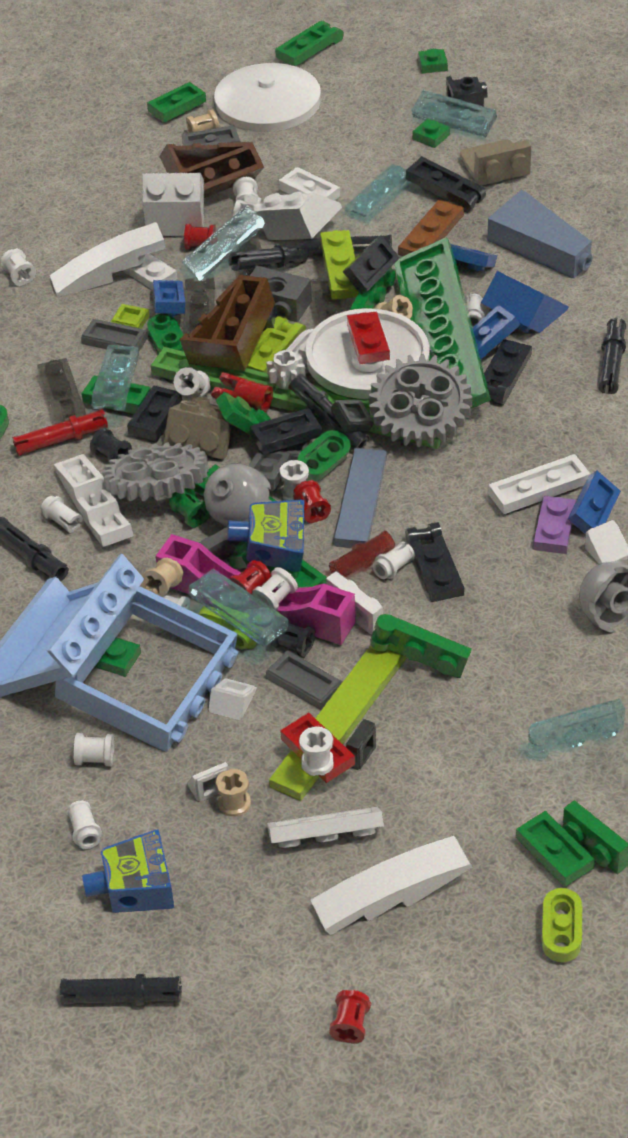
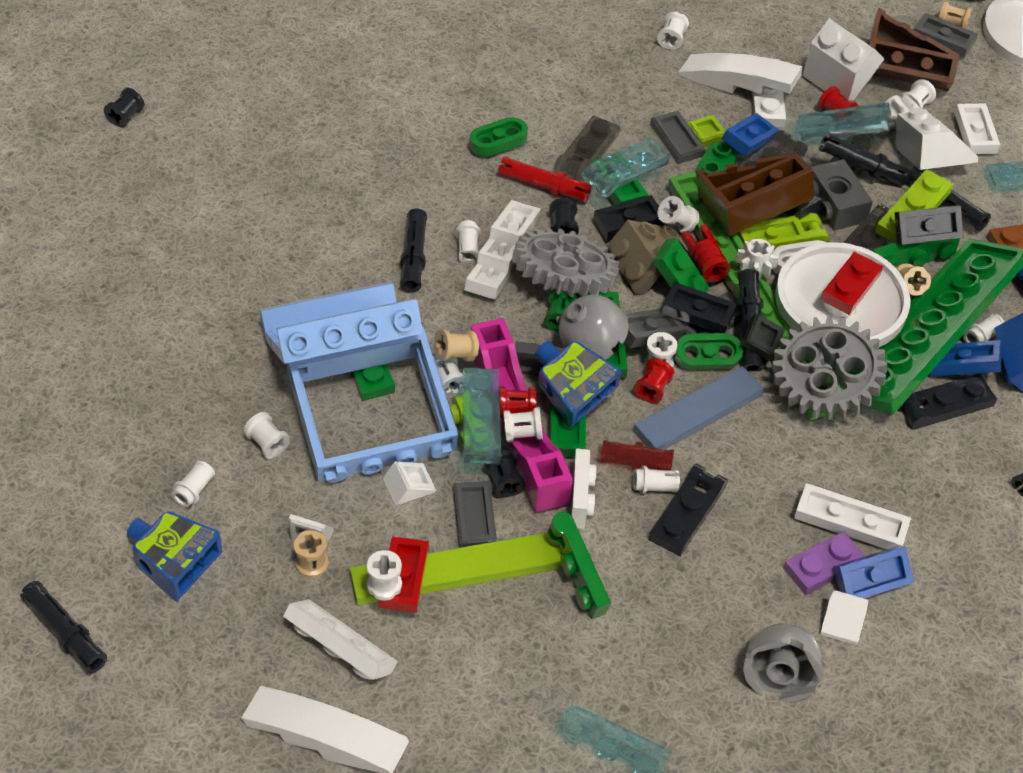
camera: 40 degrees right, 5 degrees up
pearl dark grey tile [346,719,376,770] -> none

